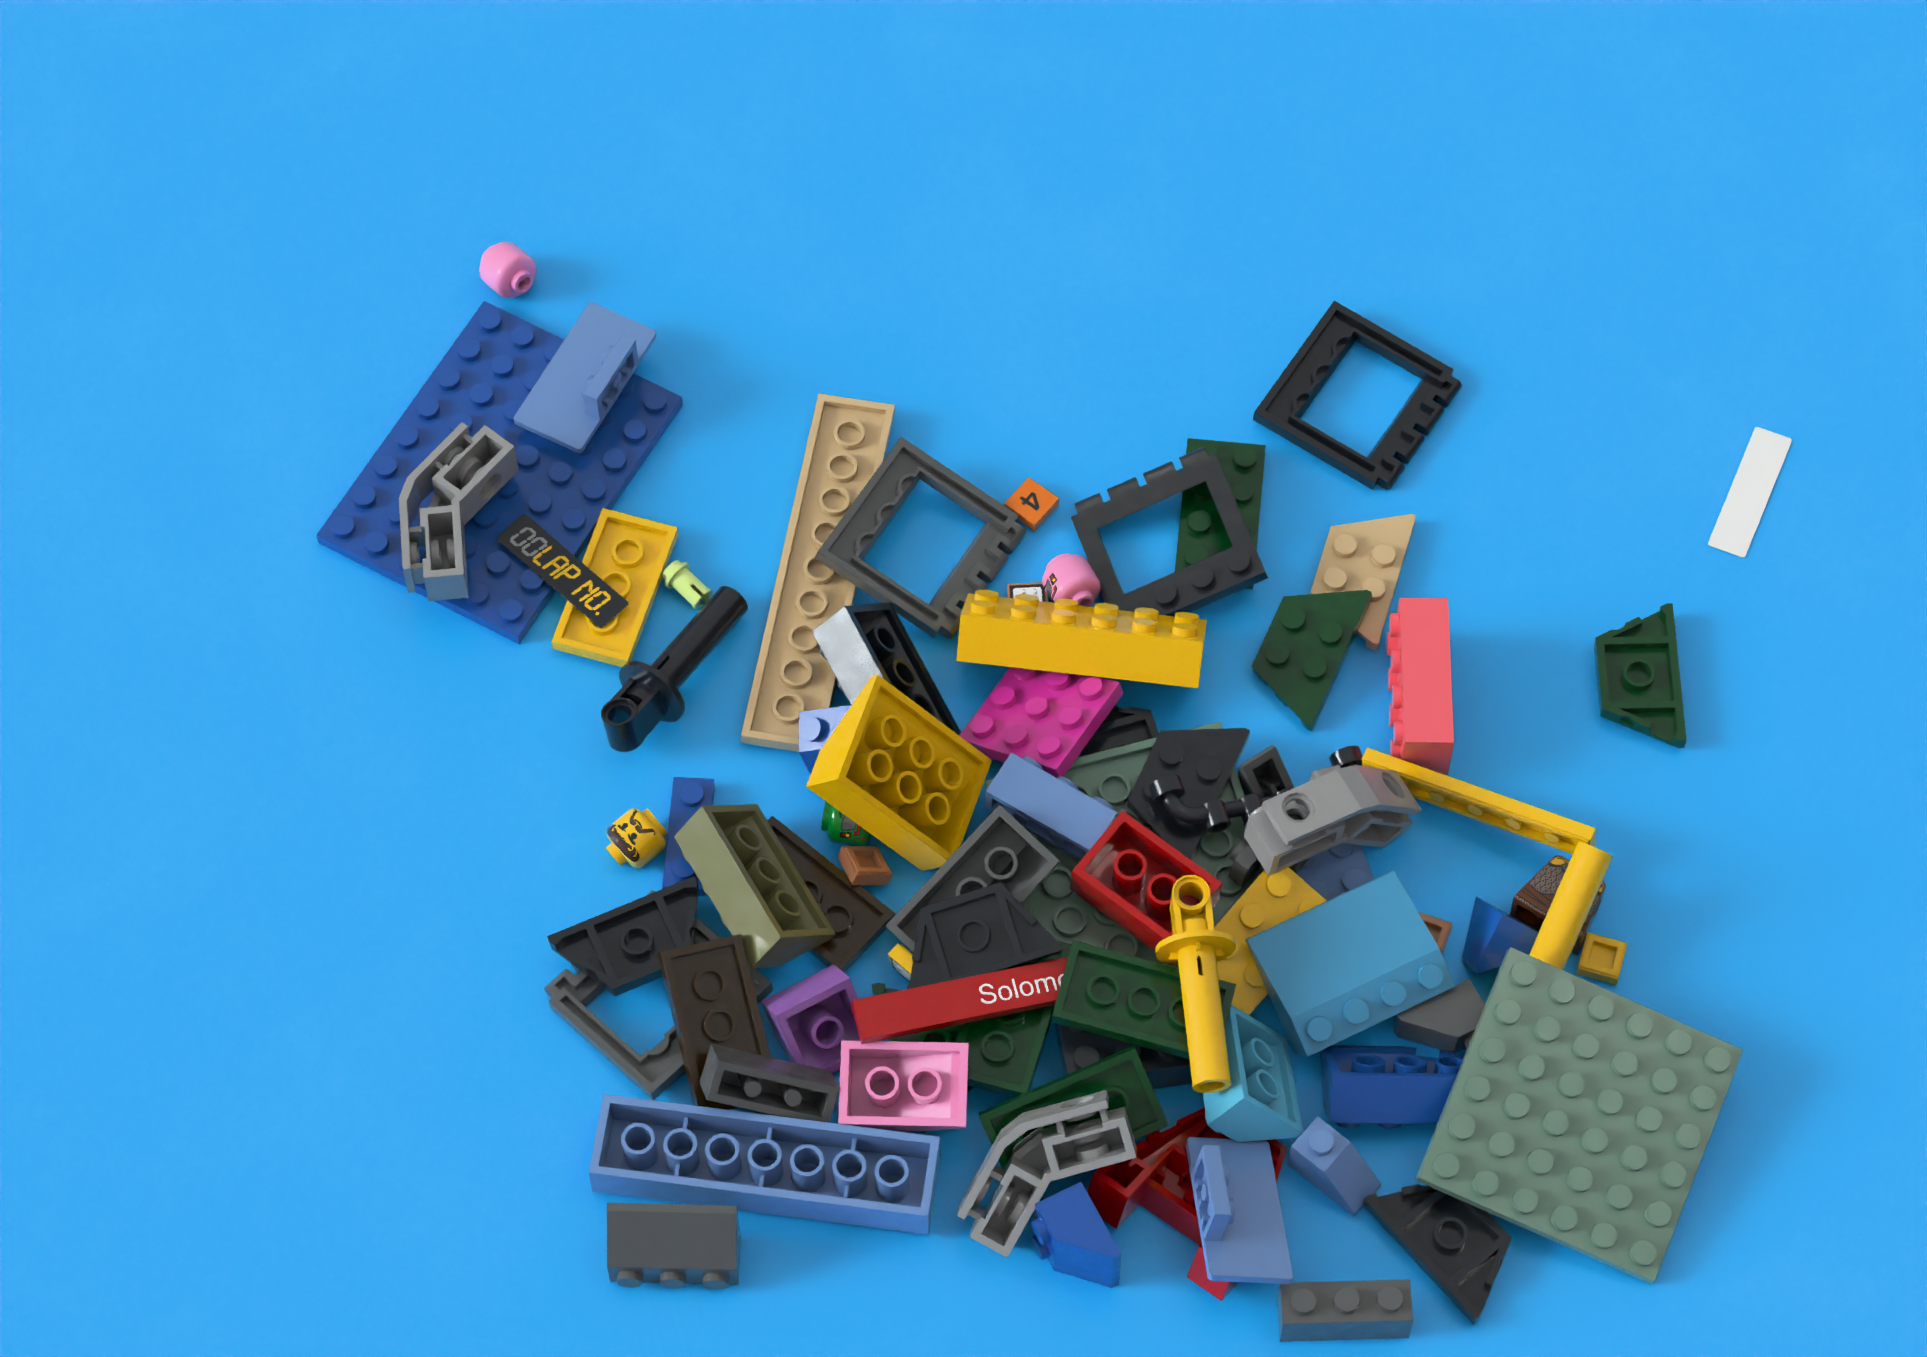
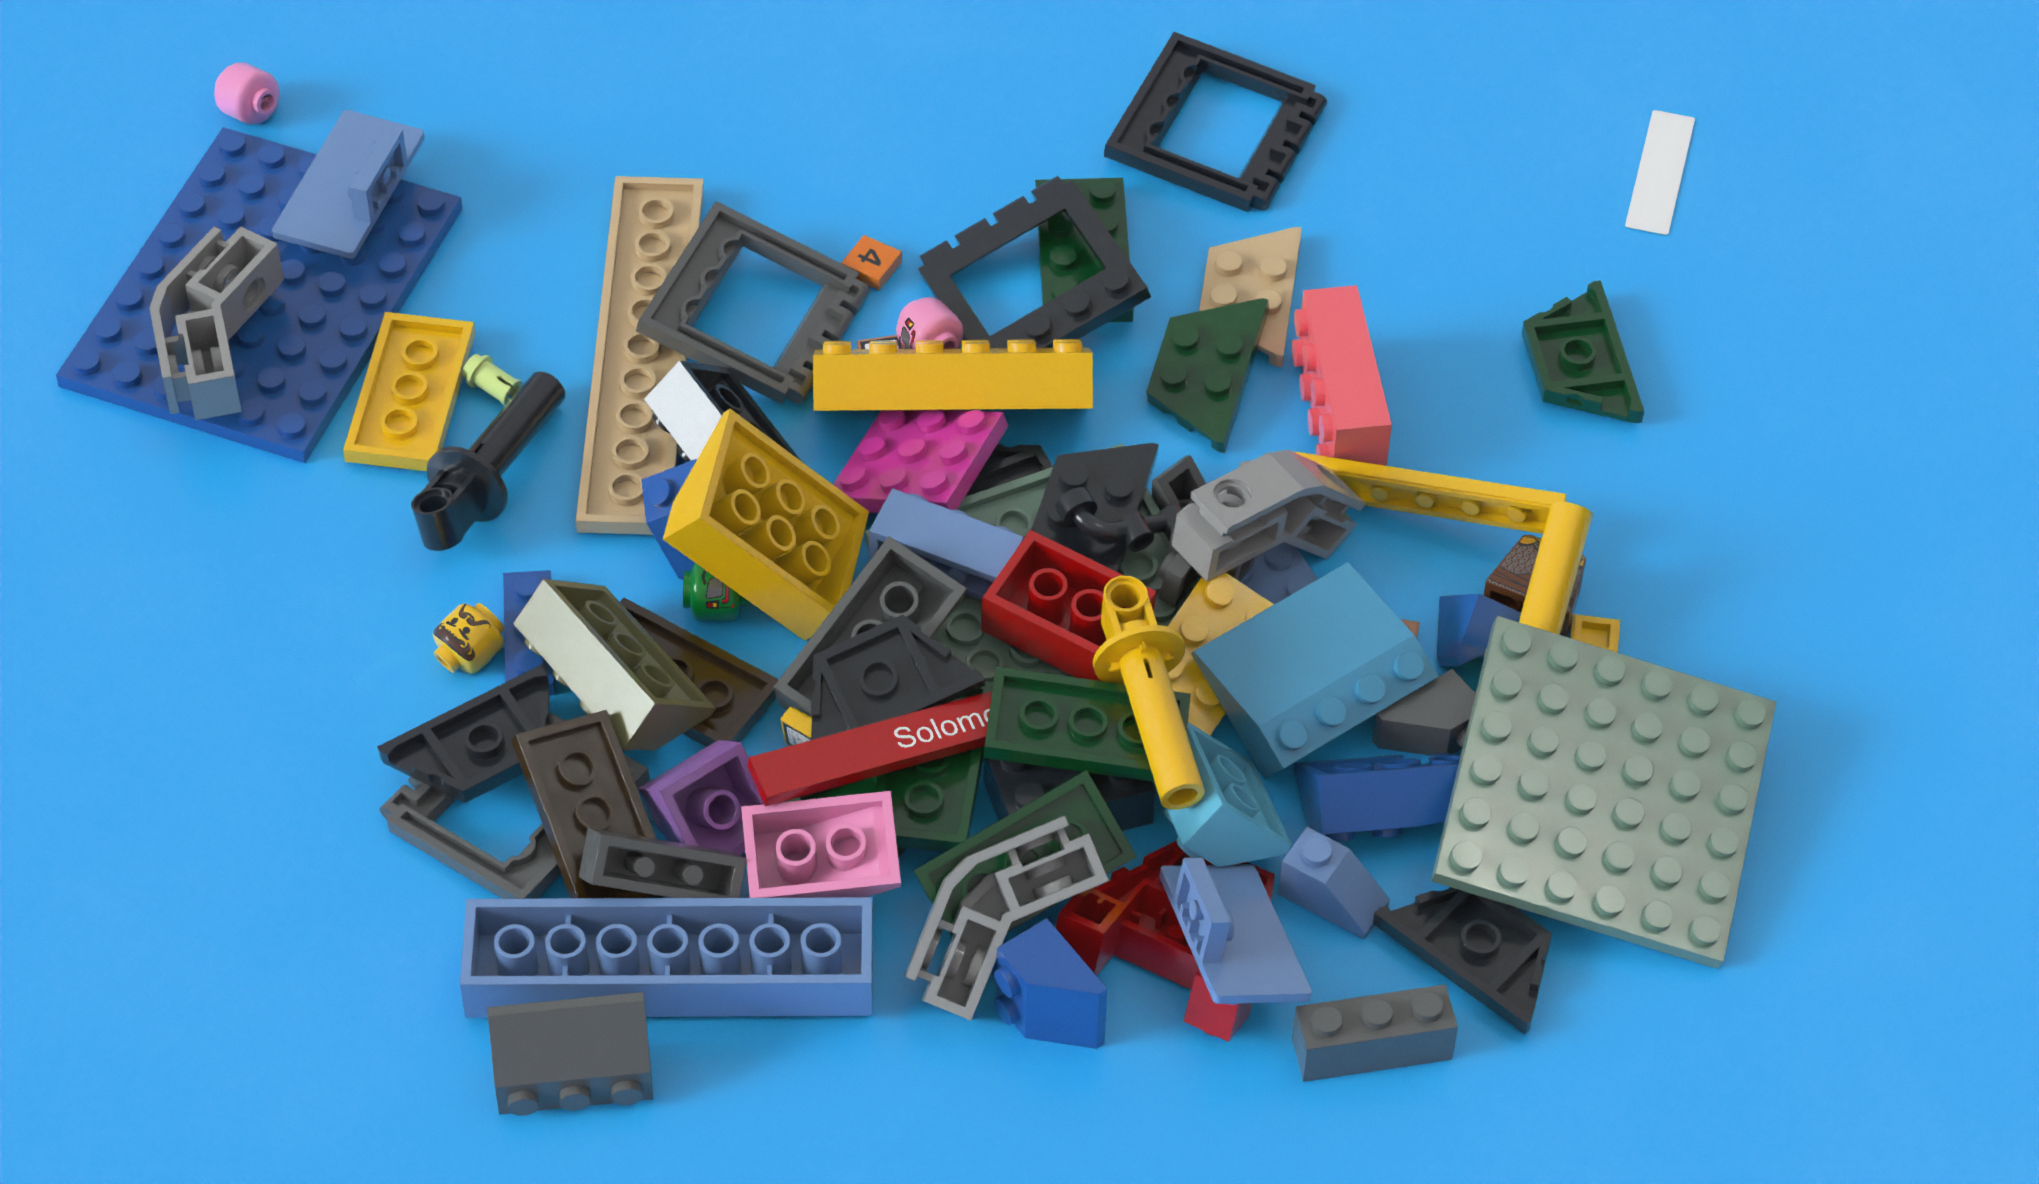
camera: 10 degrees left, 10 degrees down
black sticker [497,514,628,628] -> none
nougat tile [837,846,893,885] -> none

